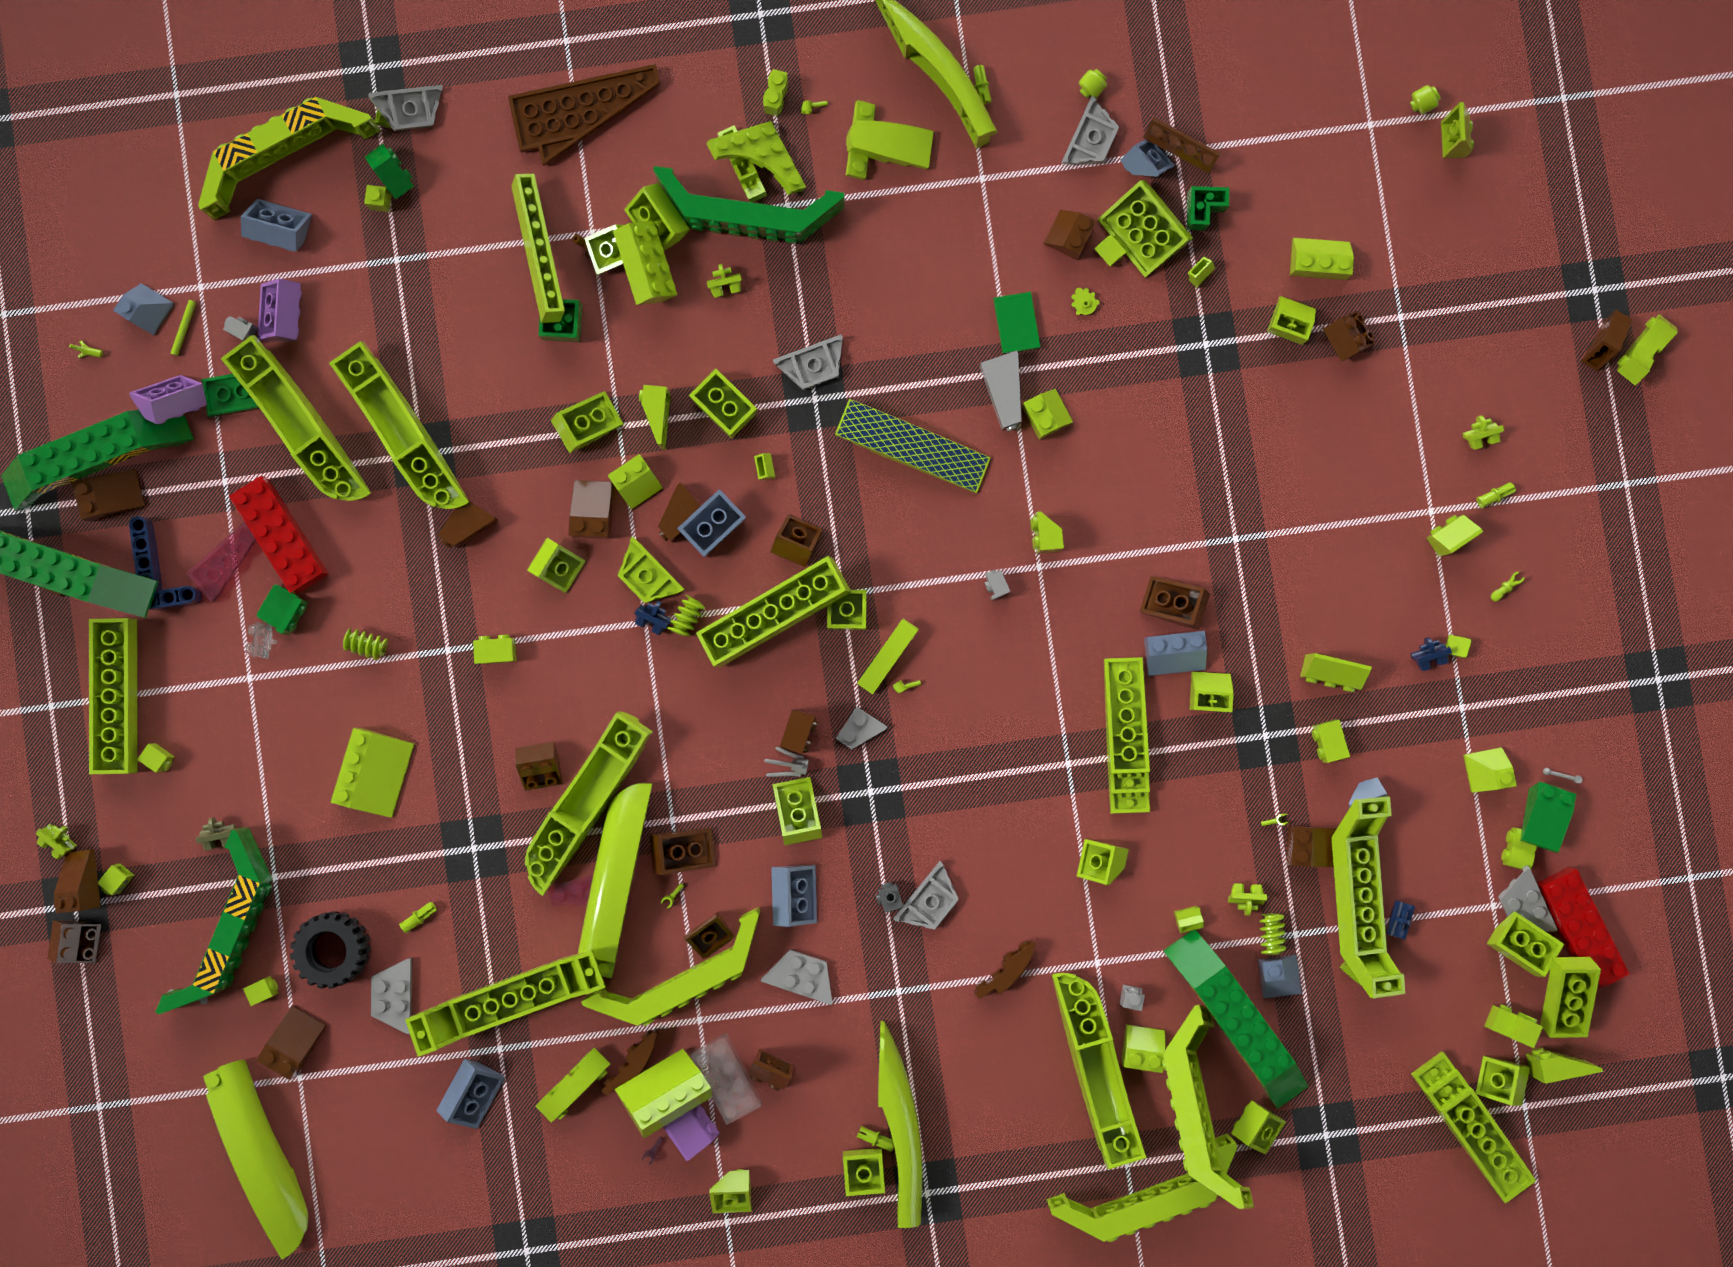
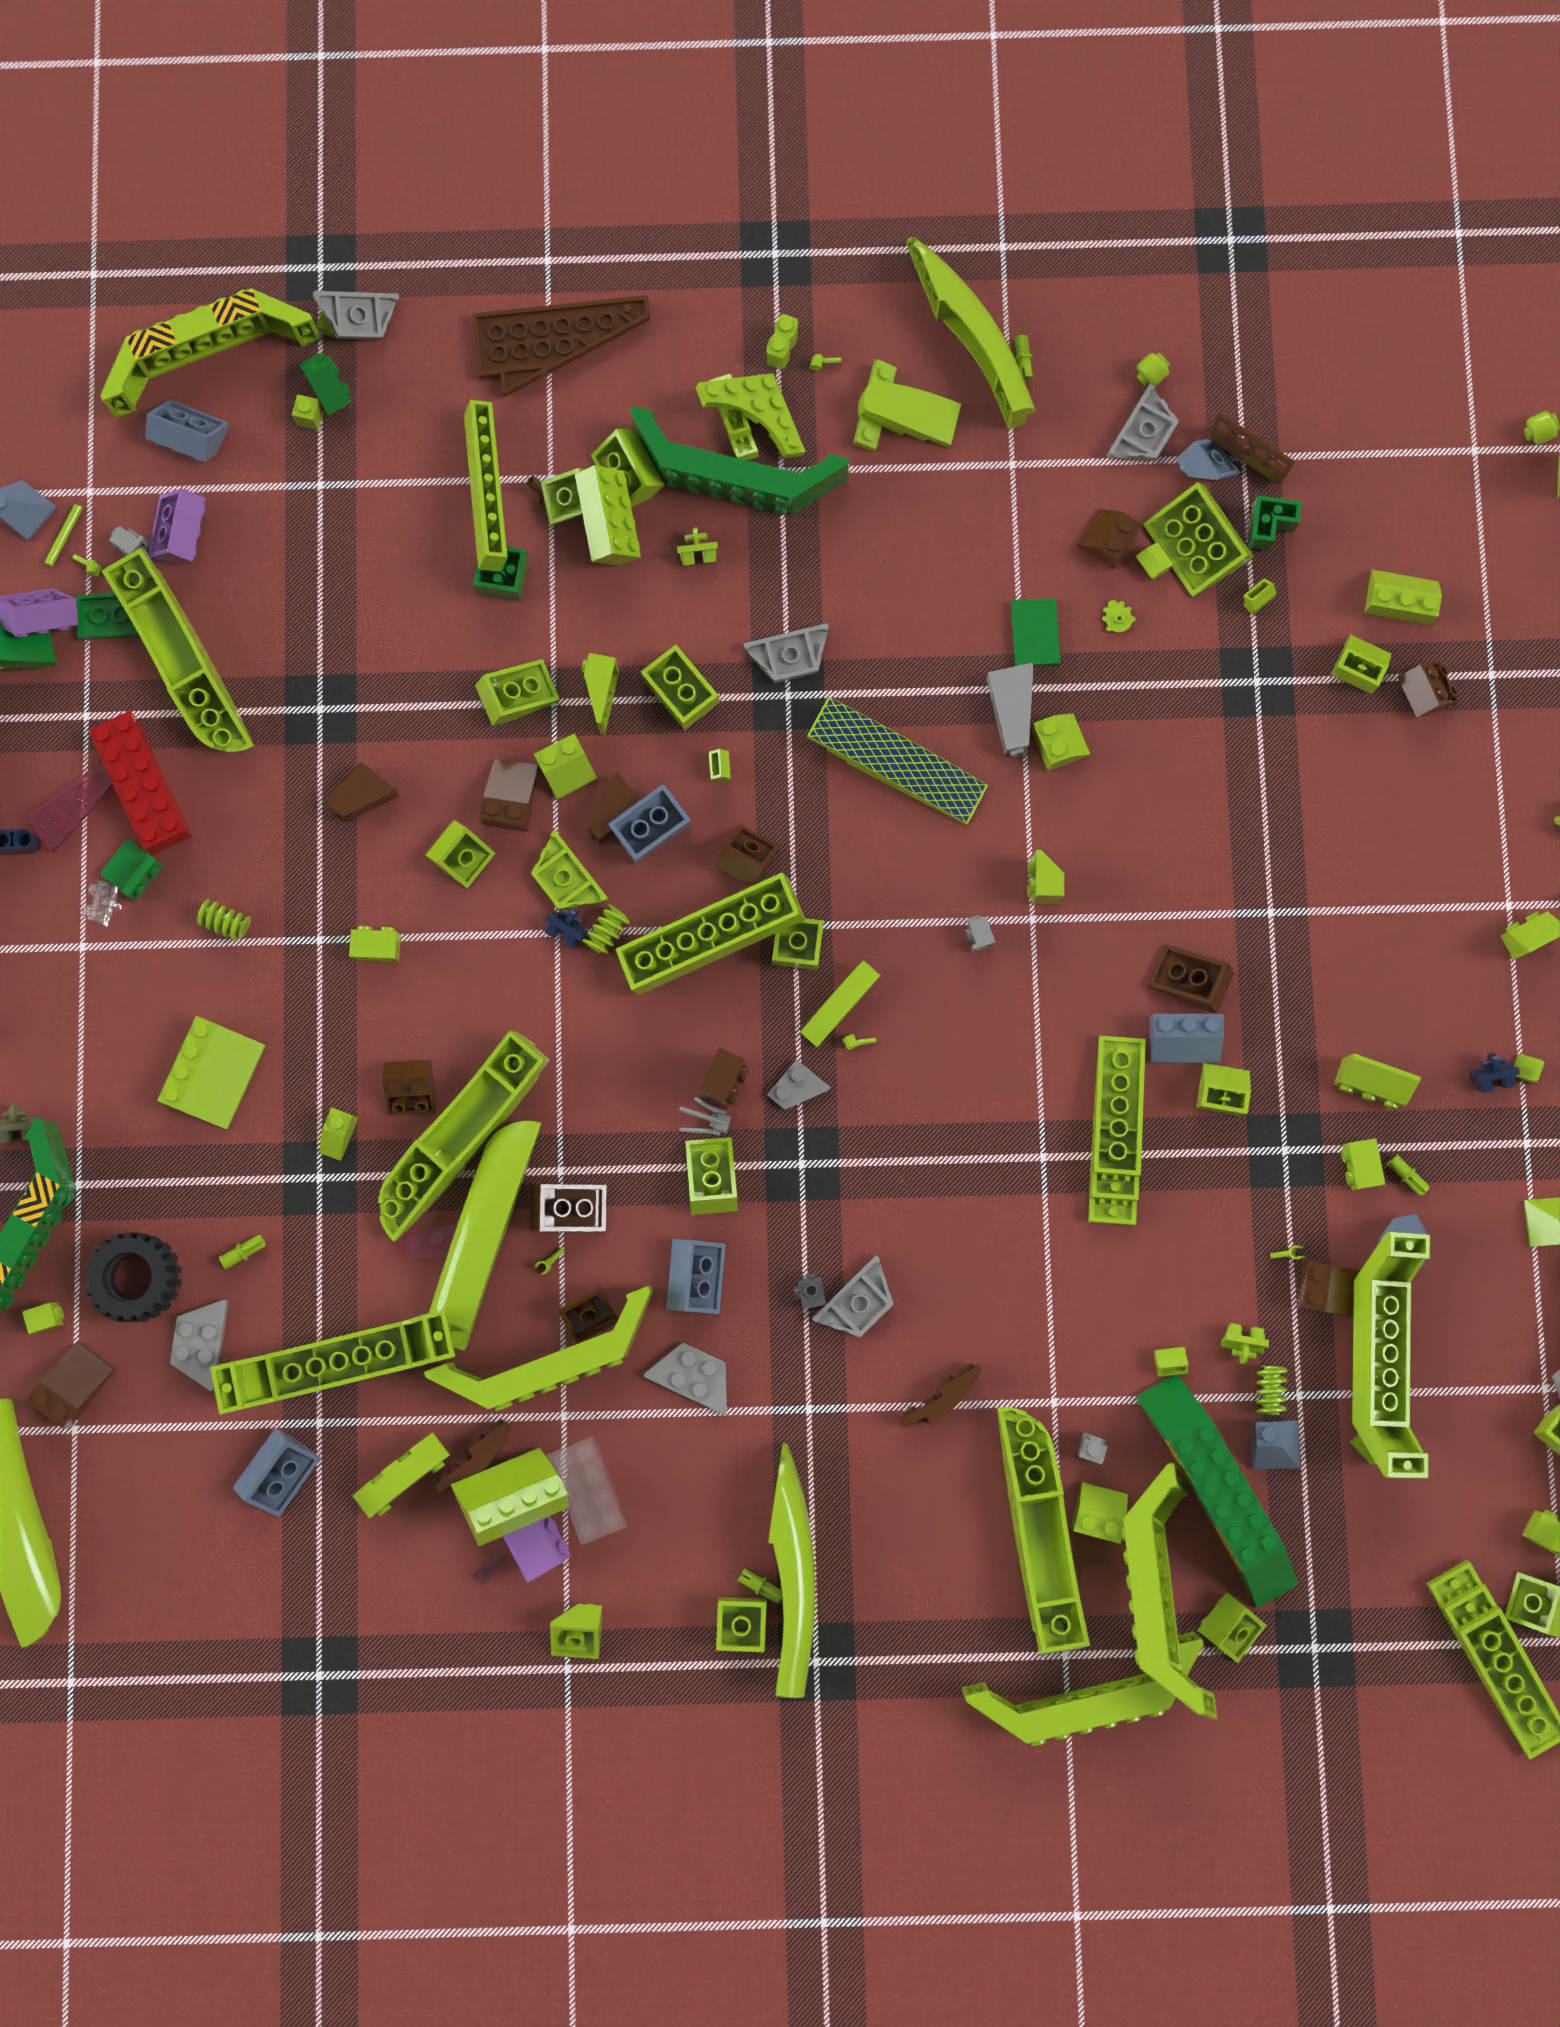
camera: 15 degrees right, 5 degrees down
lime slope [329,341,469,509] -> none
reddish brown slope [748,1050,794,1091] -> none
lime slope [1077,839,1129,885] -> none
dark blue hips [1385,900,1415,940] -> none
none -> lime hand [72,554,101,576]
none -> lime slope [319,1107,358,1161]
none -> lime axle [1386,1154,1429,1196]

